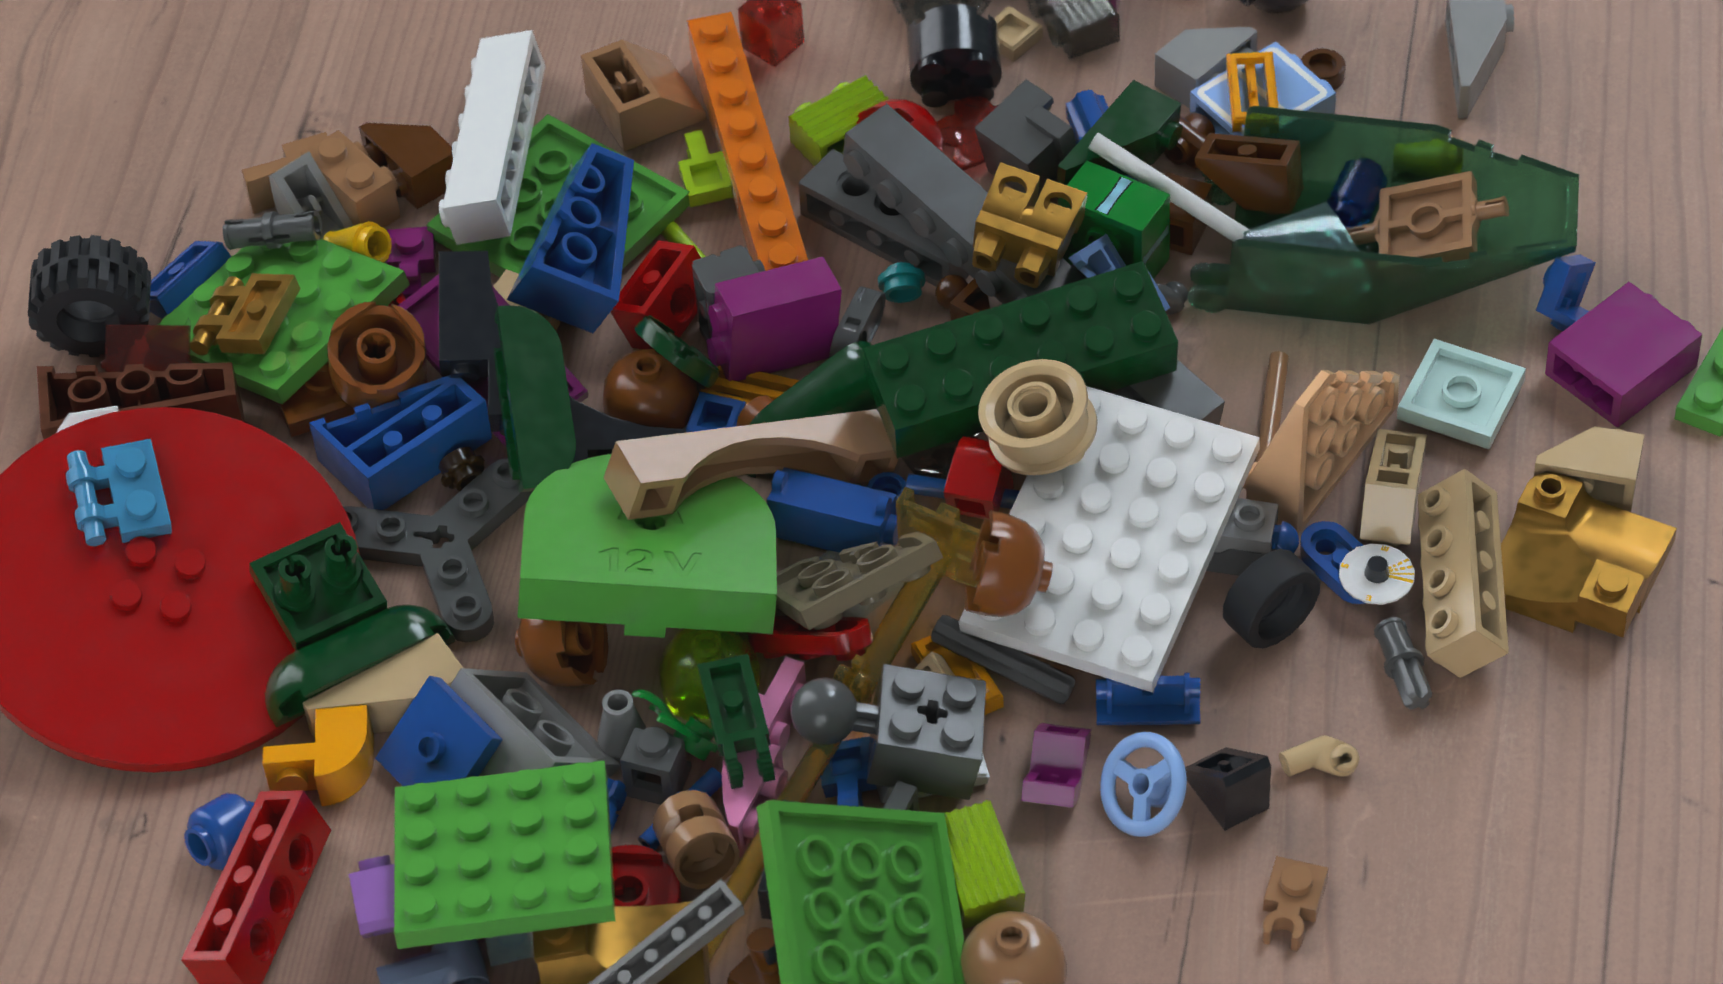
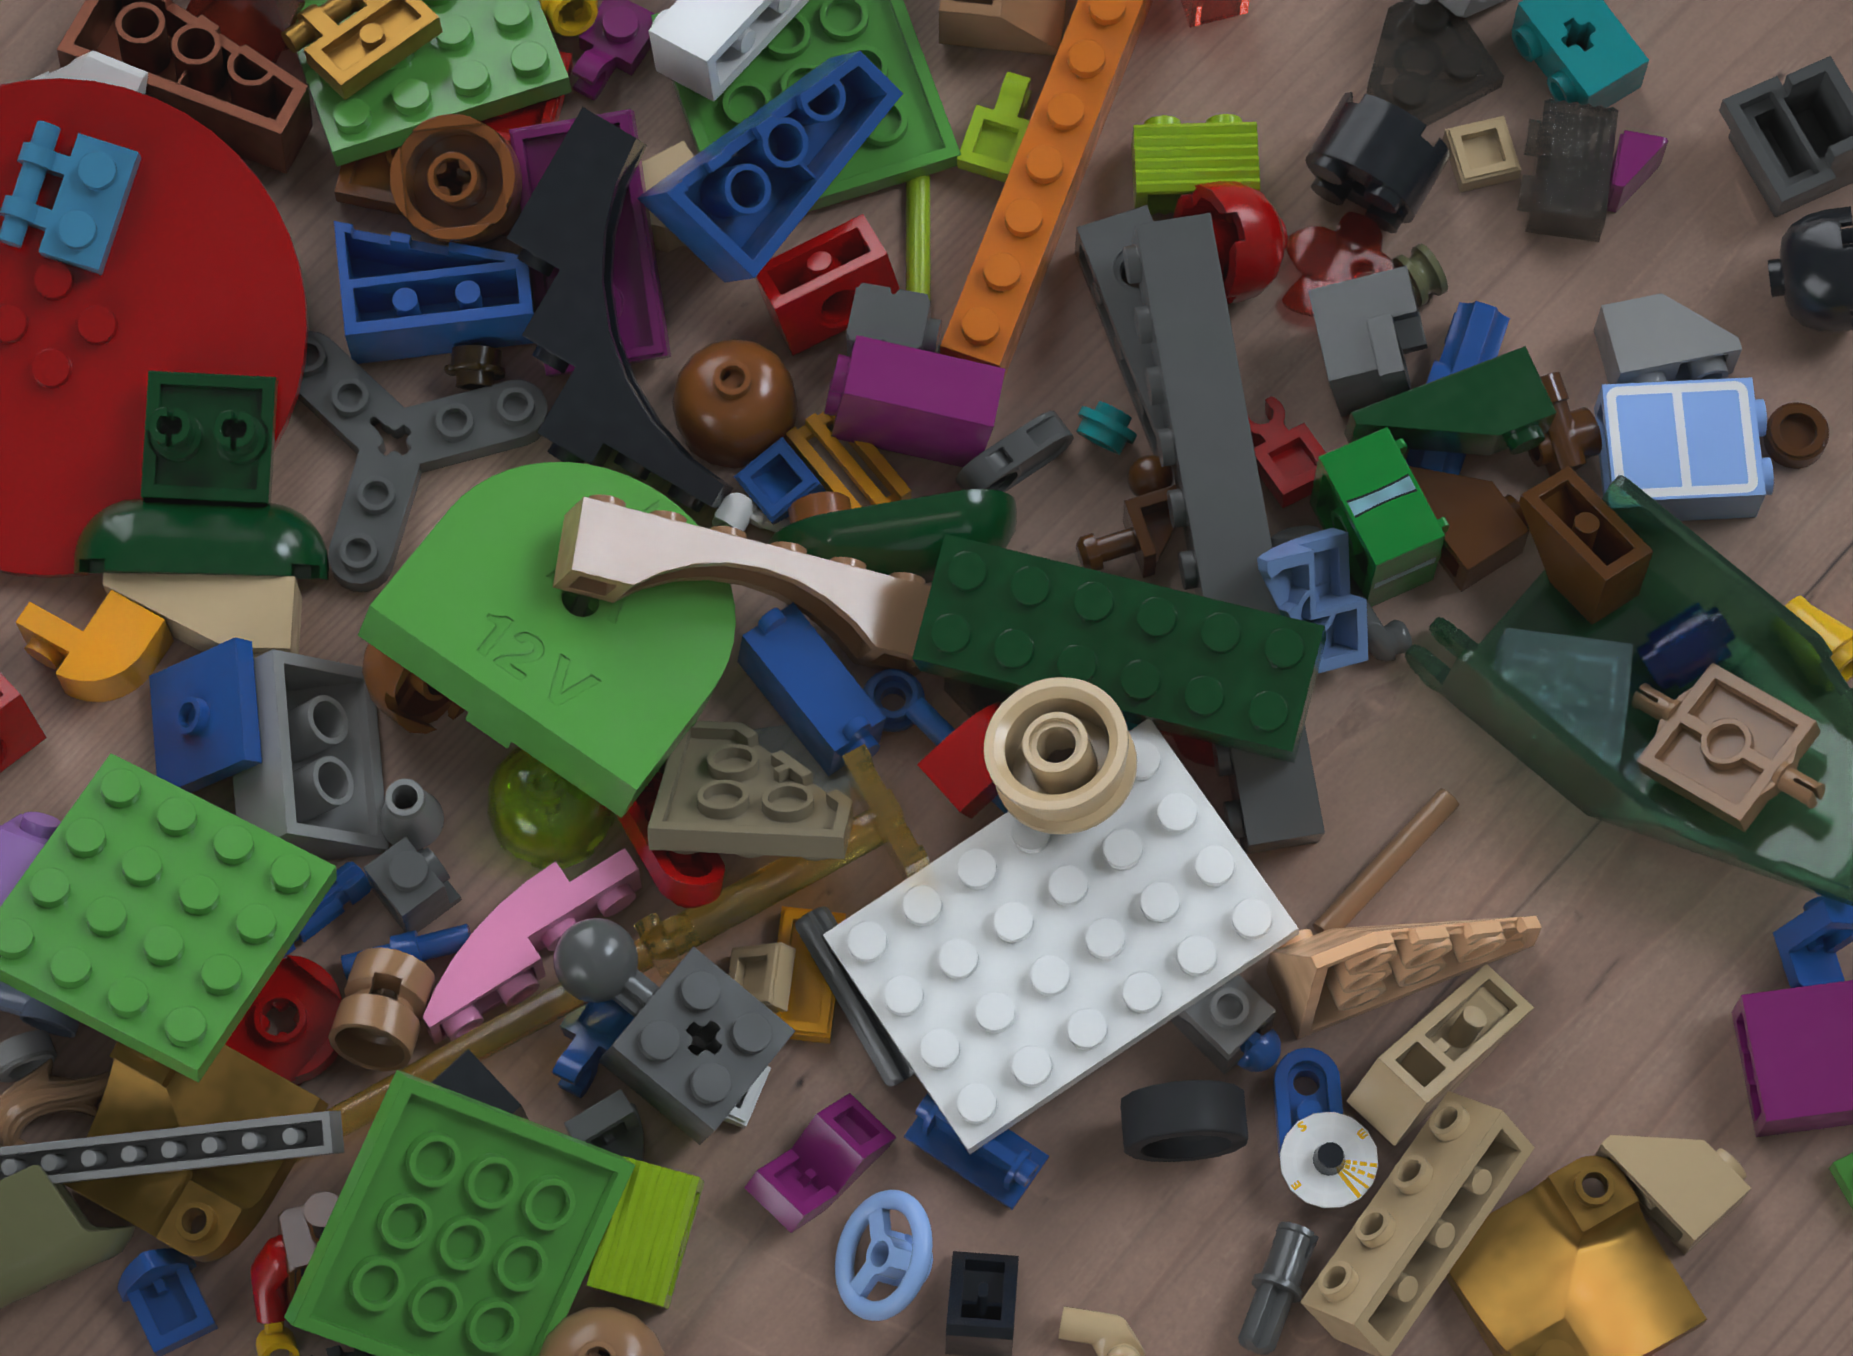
camera: 30 degrees right, 20 degrees up
dark green brick [494,305,576,492] -> none
green plate [631,689,718,761] -> none
dark green tile [634,315,720,388] -> none
dark green hinge [697,654,775,789] -> none
dark orange cylinder [964,510,1053,617] -> none
pearl gold hips [972,162,1088,288] -> none
white bar [1088,132,1258,251] -> none
light orange tile [1226,52,1280,132] -> none
light aqua plate [1397,339,1526,449] -> none

